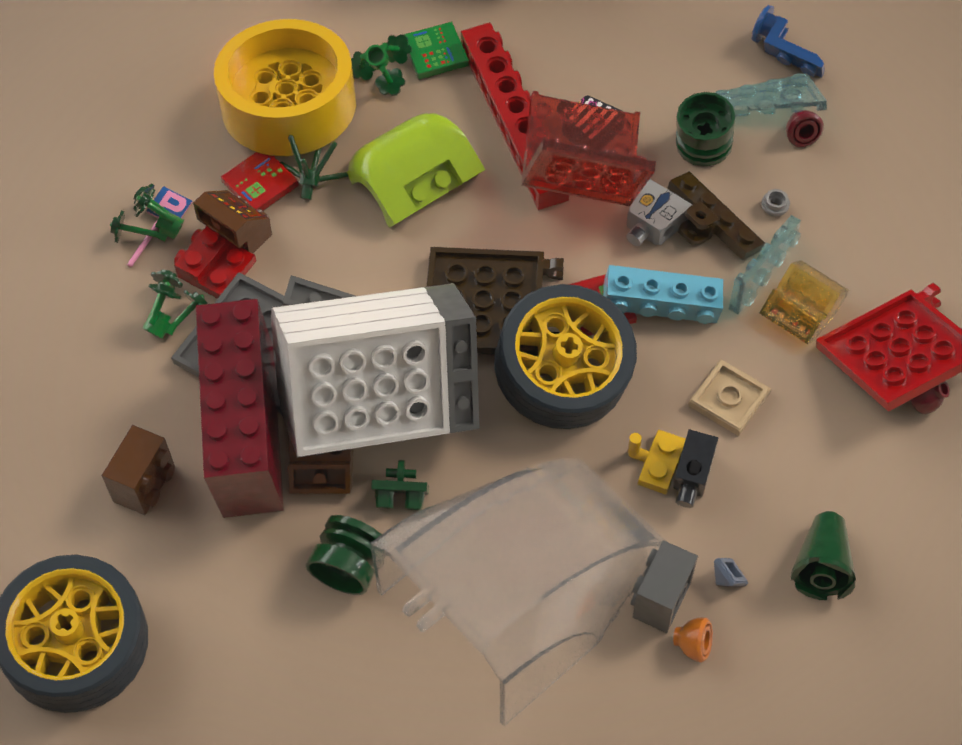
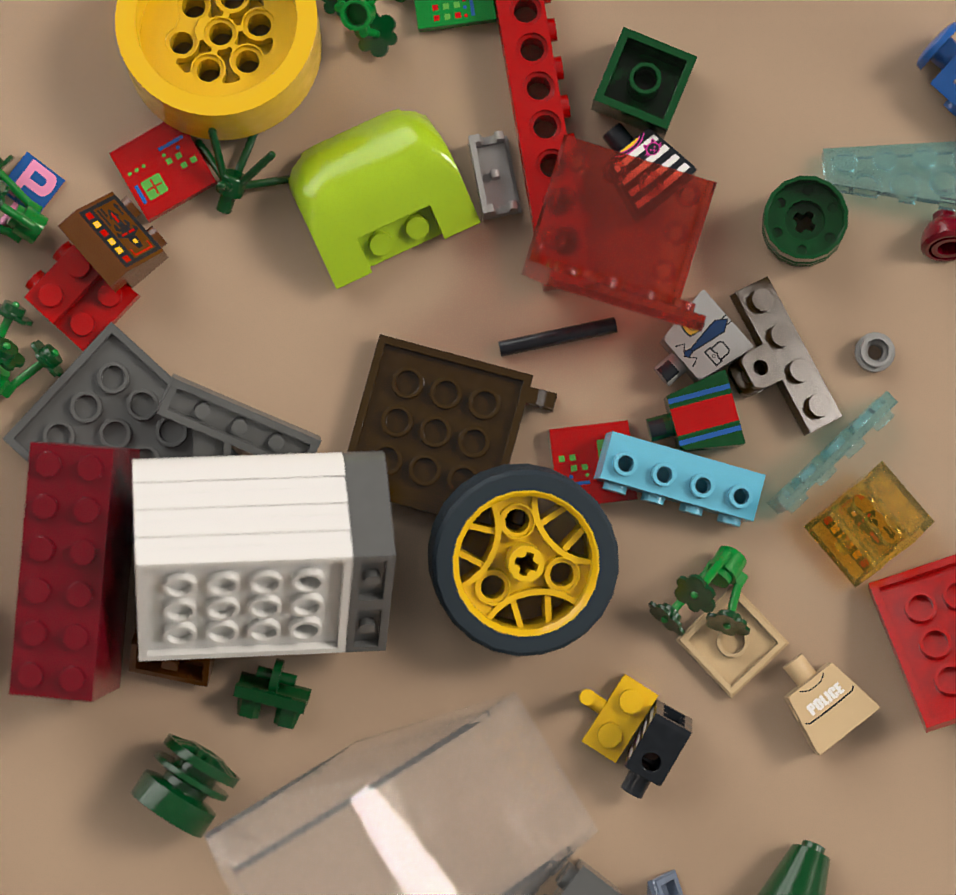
camera: 10 degrees right, 25 degrees up
none -> light grey hinge [468,131,522,221]
none -> black bar [498,317,617,357]
none -> dark green brick [591,27,697,139]
none -> torso [646,370,745,452]
none -> plant [648,545,750,636]
none -> tan torso [783,653,880,755]

